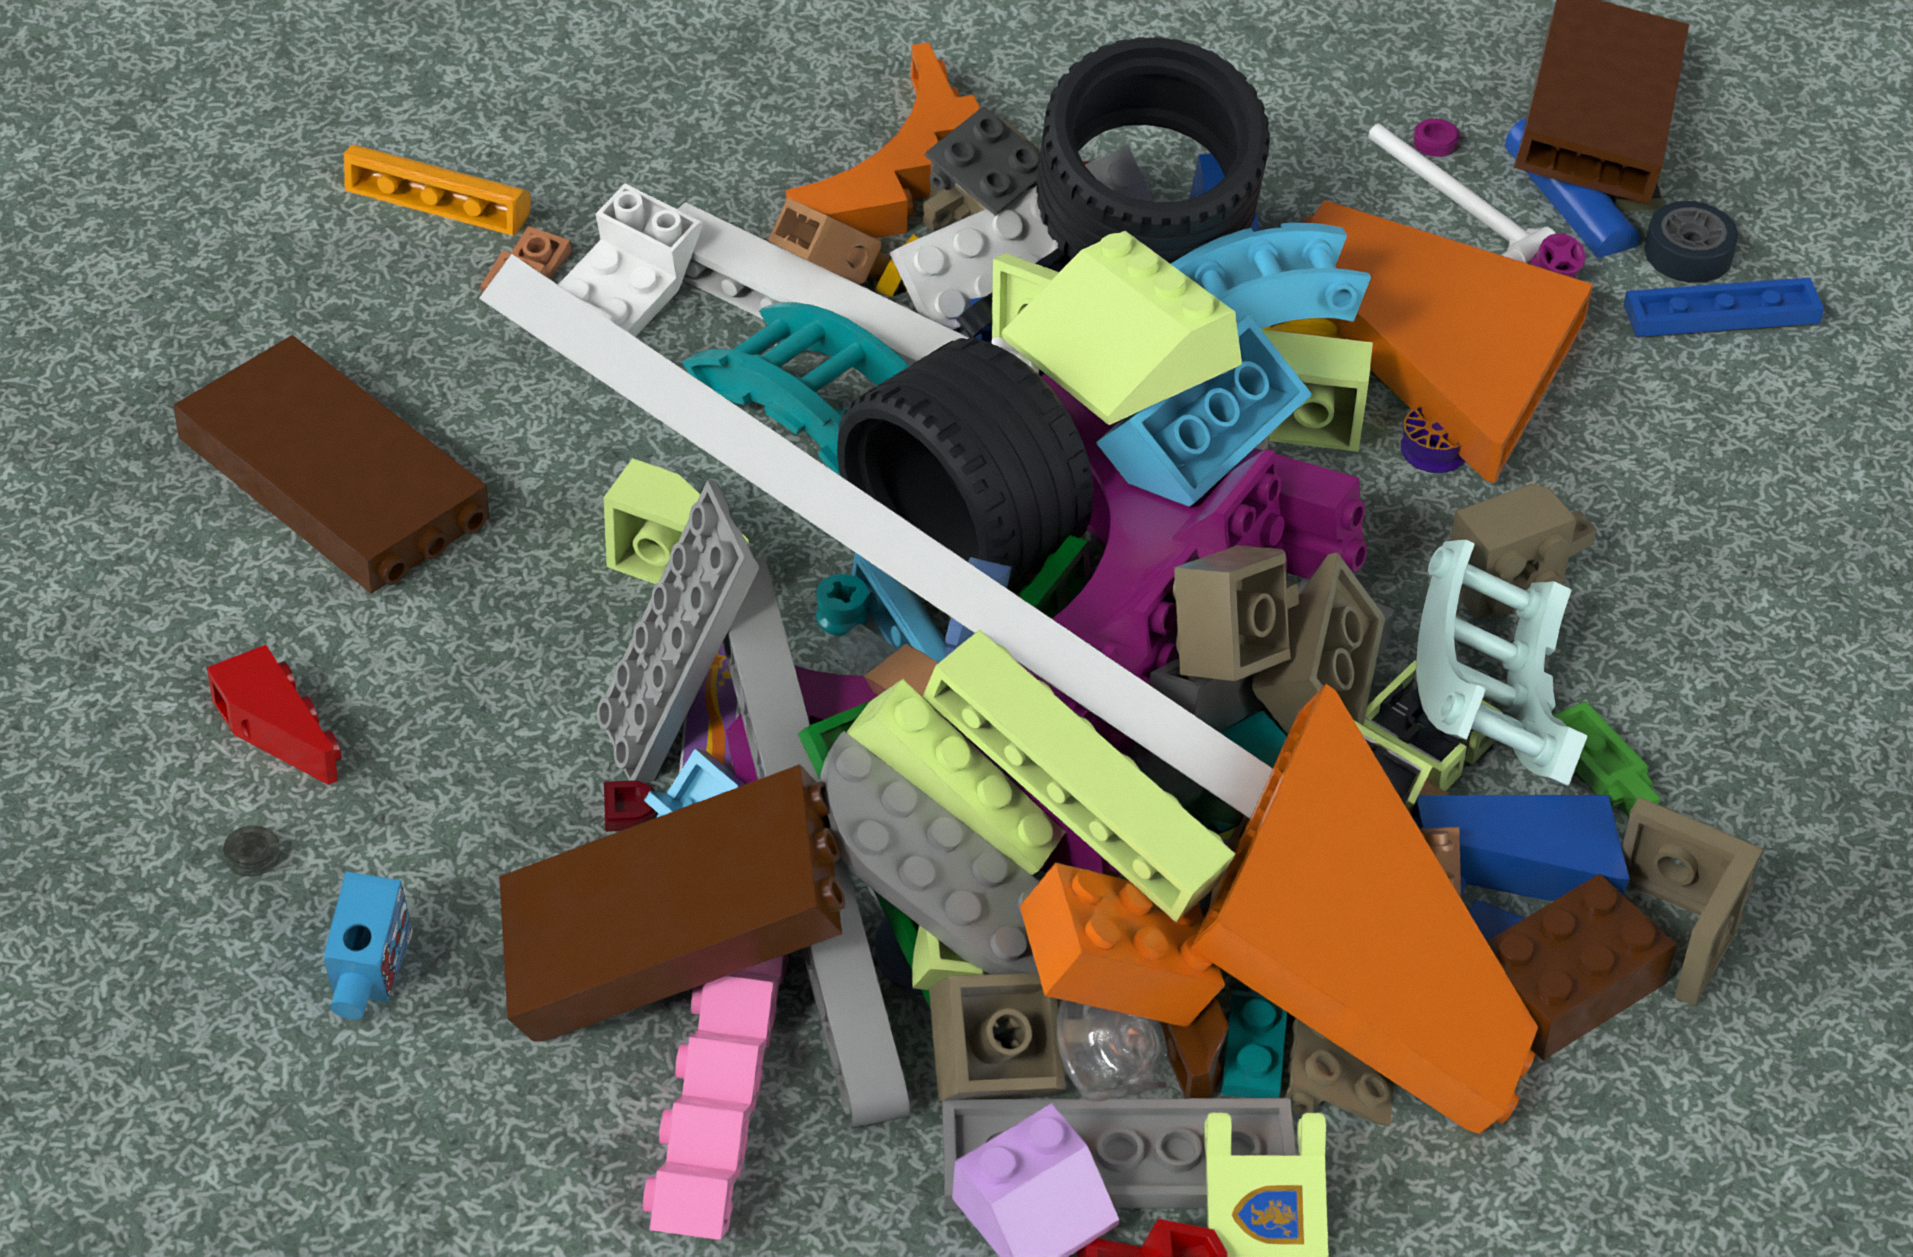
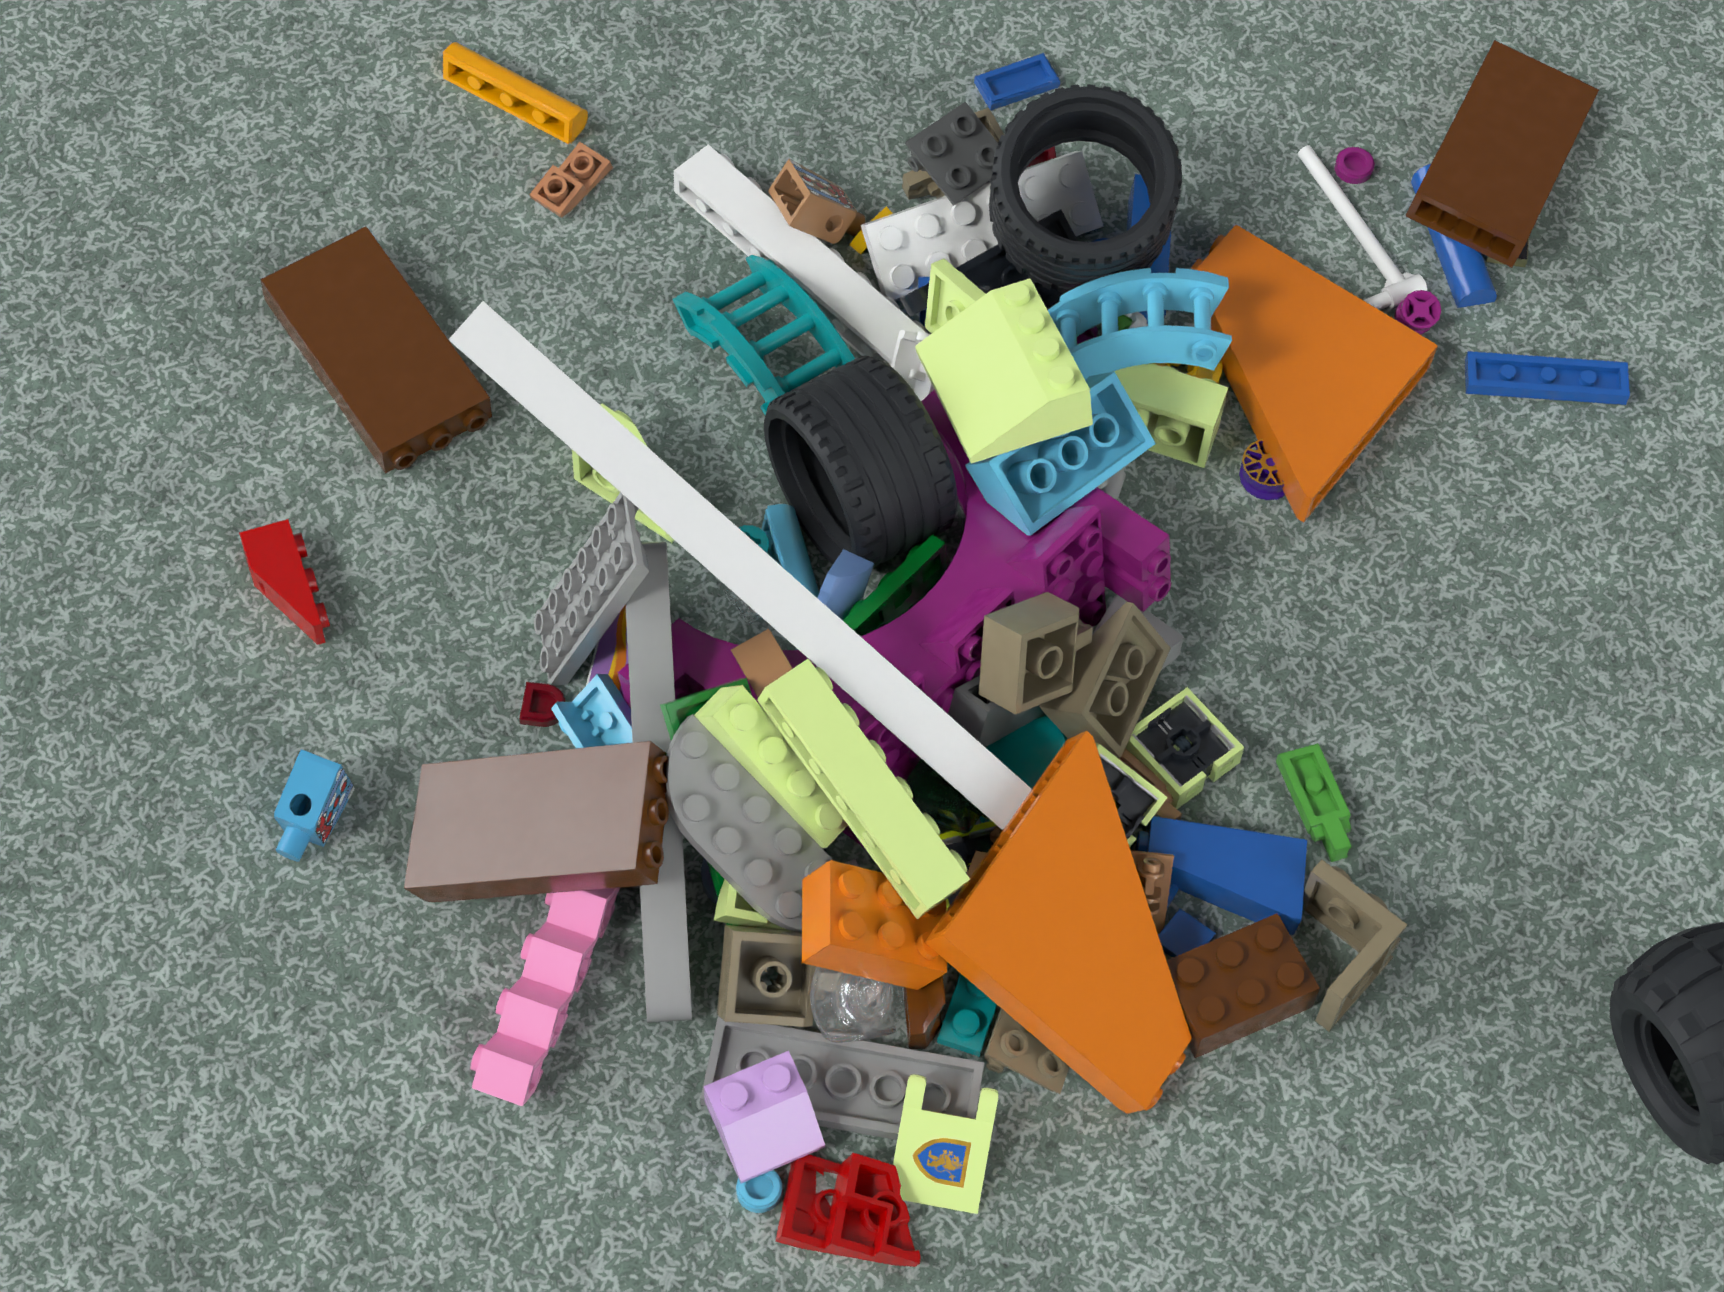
camera: 10 degrees right, 15 degrees up
clear smoke tile [223,825,280,877] -> none
white slope [558,183,702,337] -> none
orange arch [786,42,980,239] -> none
light aqua fence [1416,540,1588,786] -> none
dark tan hinge [1450,484,1597,620] -> none
black wheel [1644,201,1739,283] -> none
none -> blue tile [974,53,1060,111]

